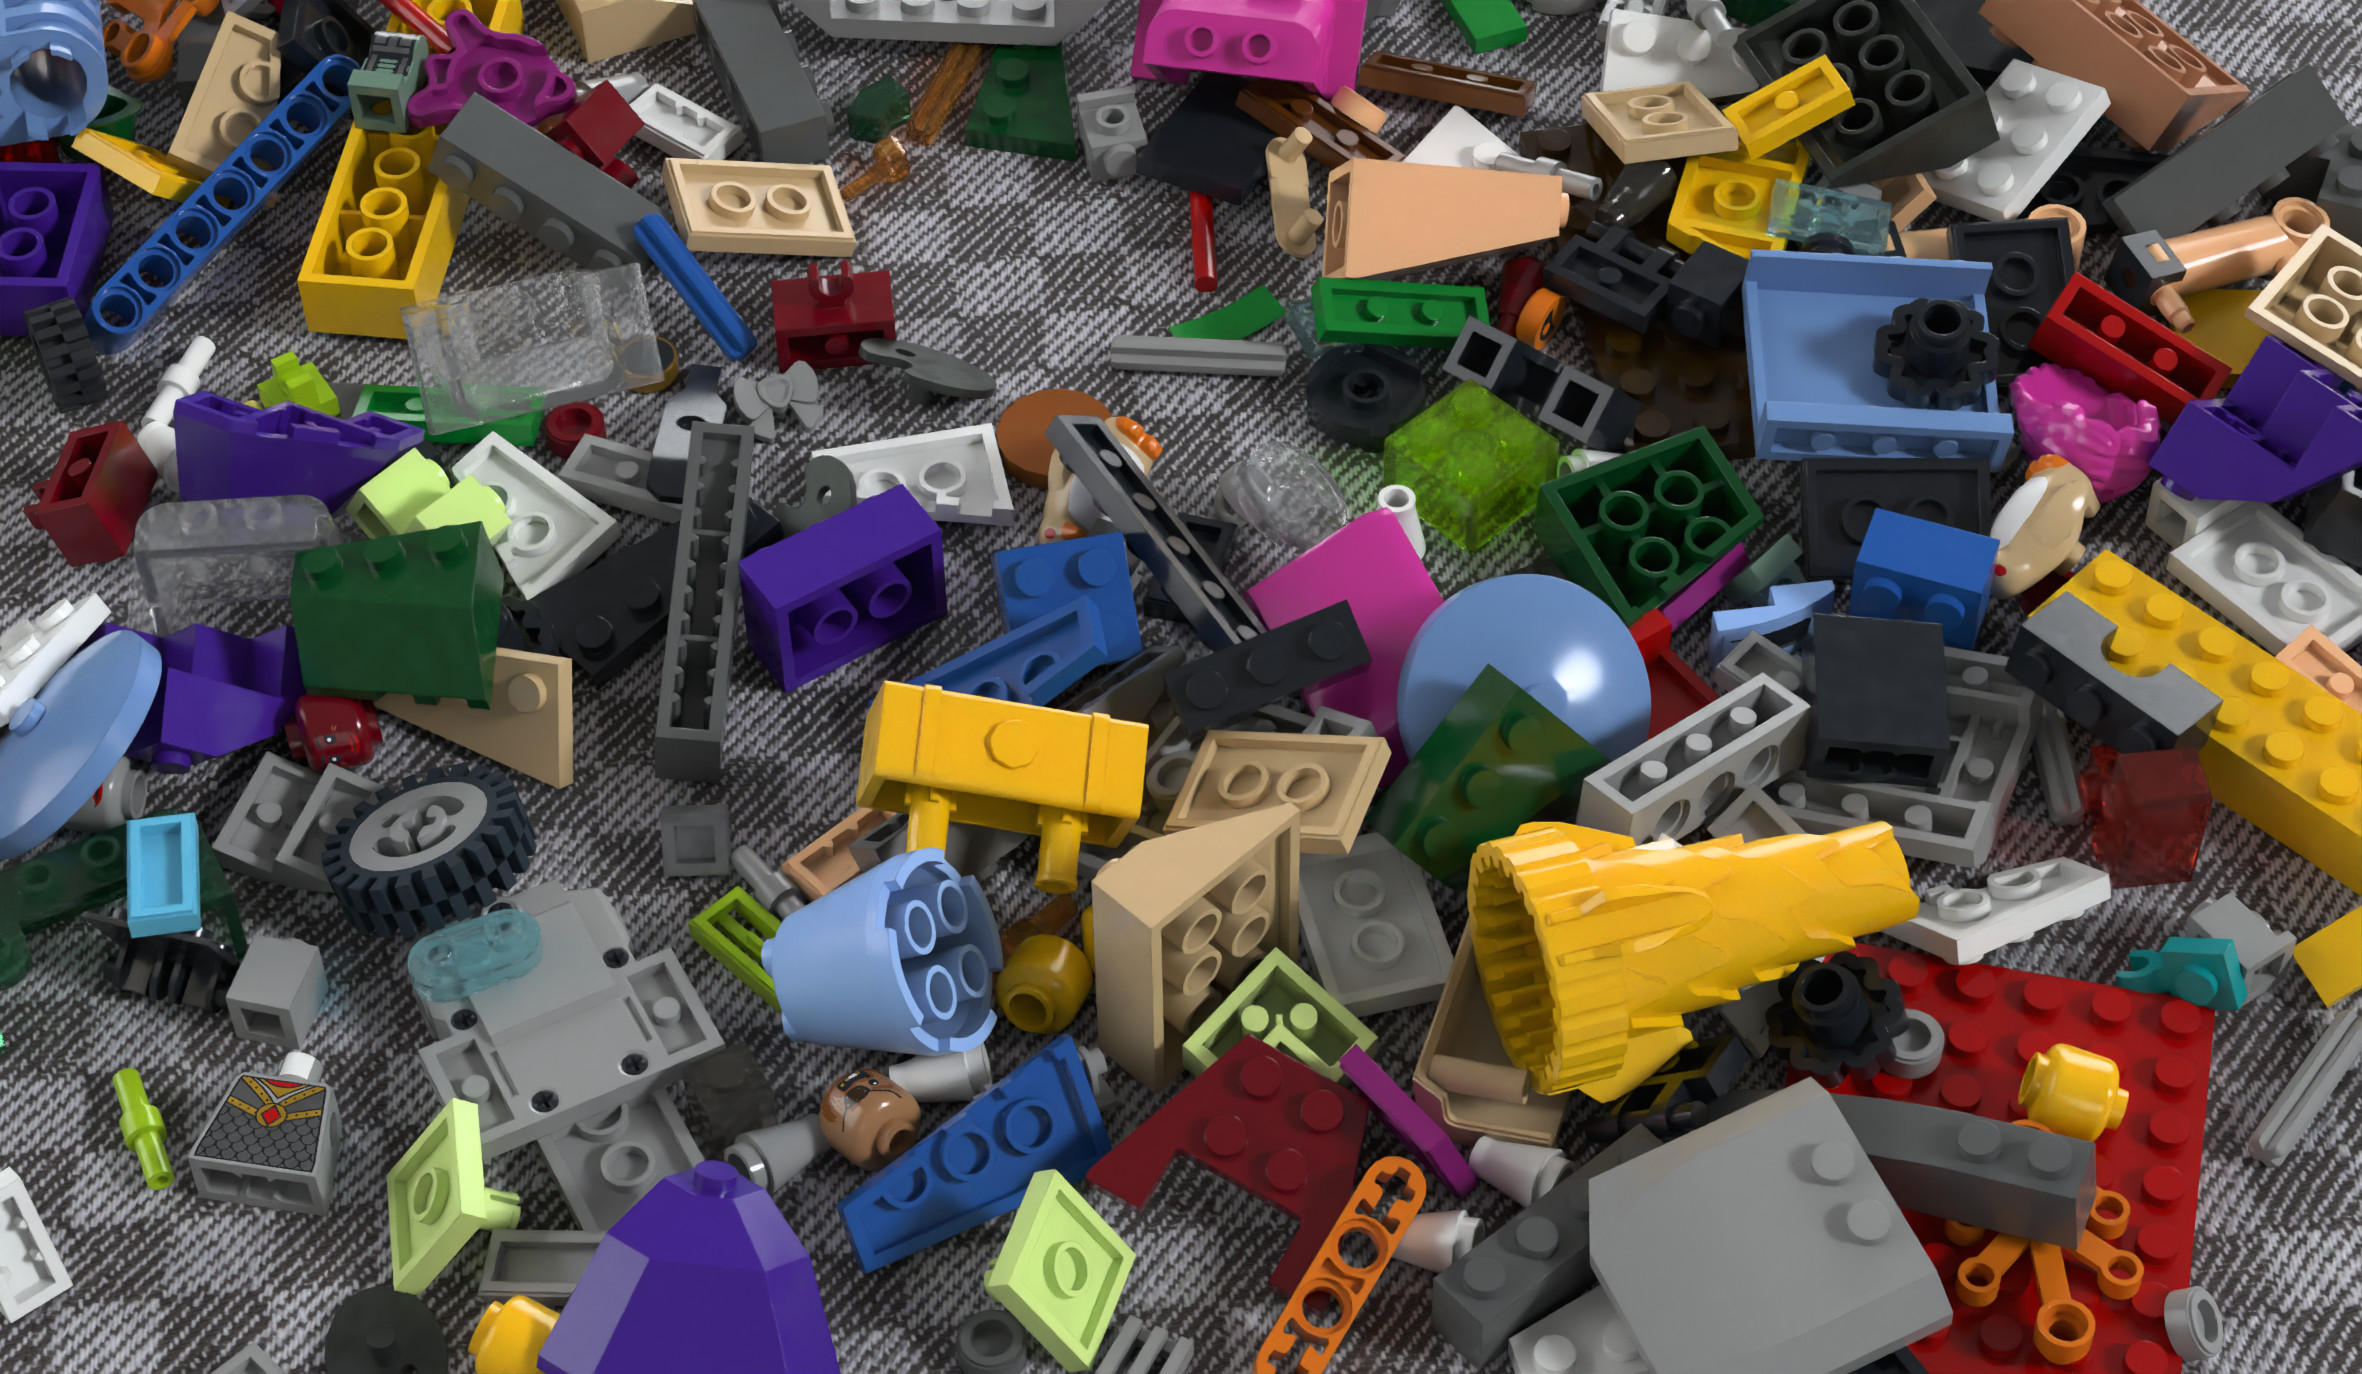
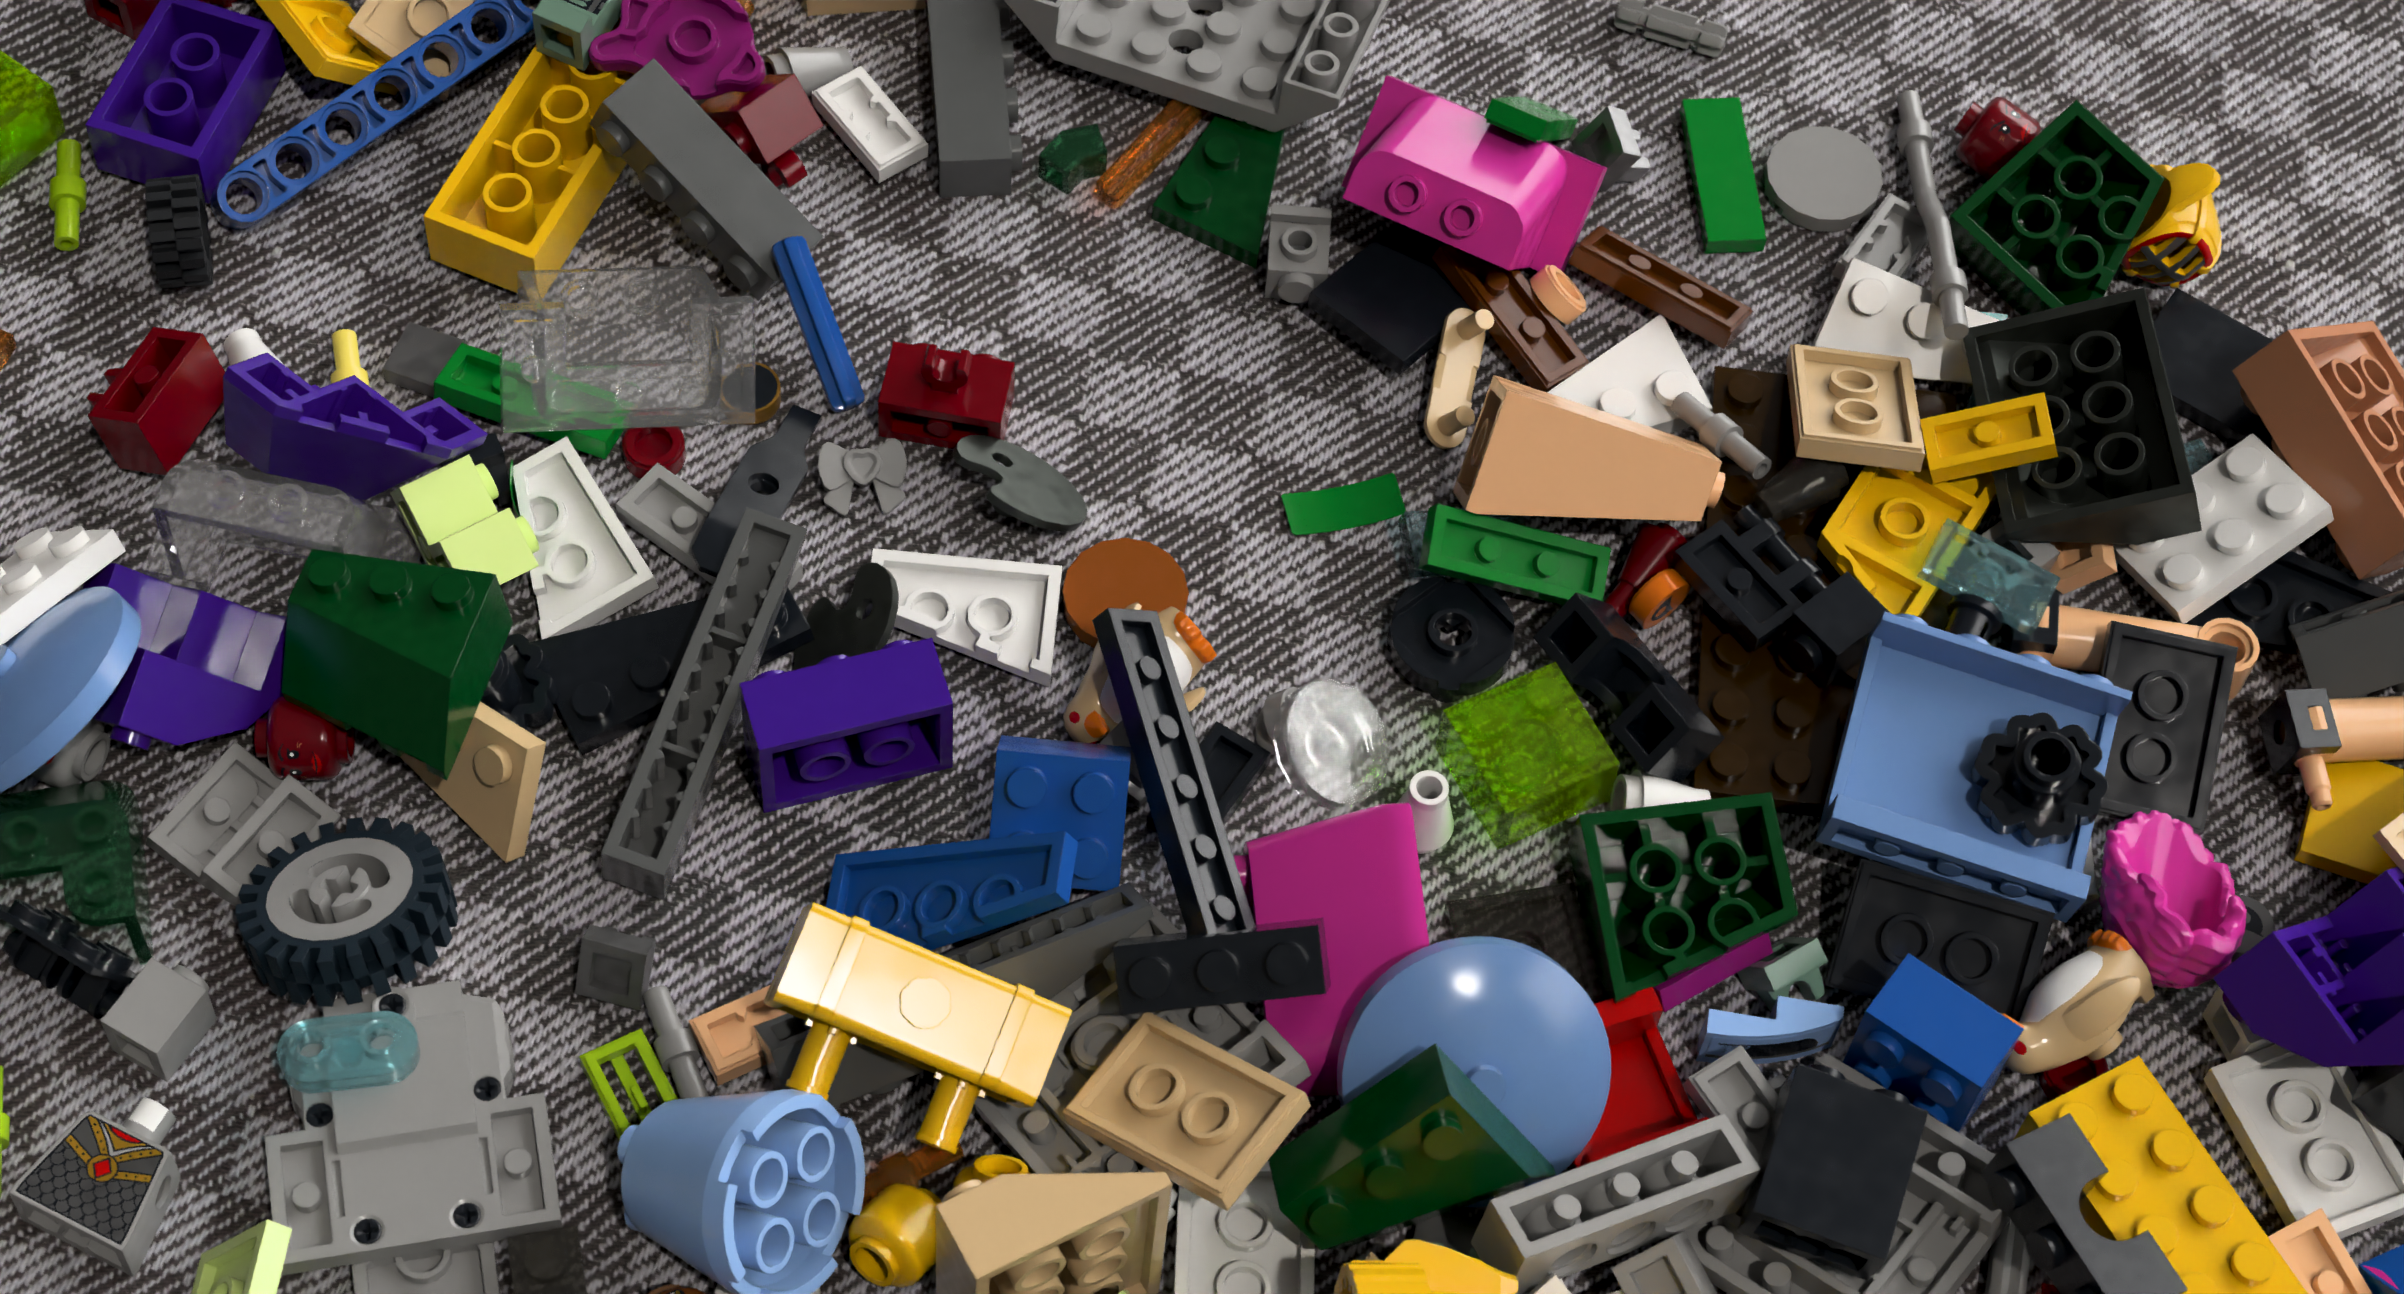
camera: 10 degrees right, 10 degrees up
medium azure tile [127,812,201,938] -> none
white bar [141,336,216,427] -> none
lime tile [257,351,341,417] -> none
tan tile [661,158,857,257] -> none
clear orange hand [840,136,911,203] -> none
light grey axle [1110,335,1287,377] -> none
red bar [1189,190,1218,292] -> none
red brick [2027,271,2233,426] -> none

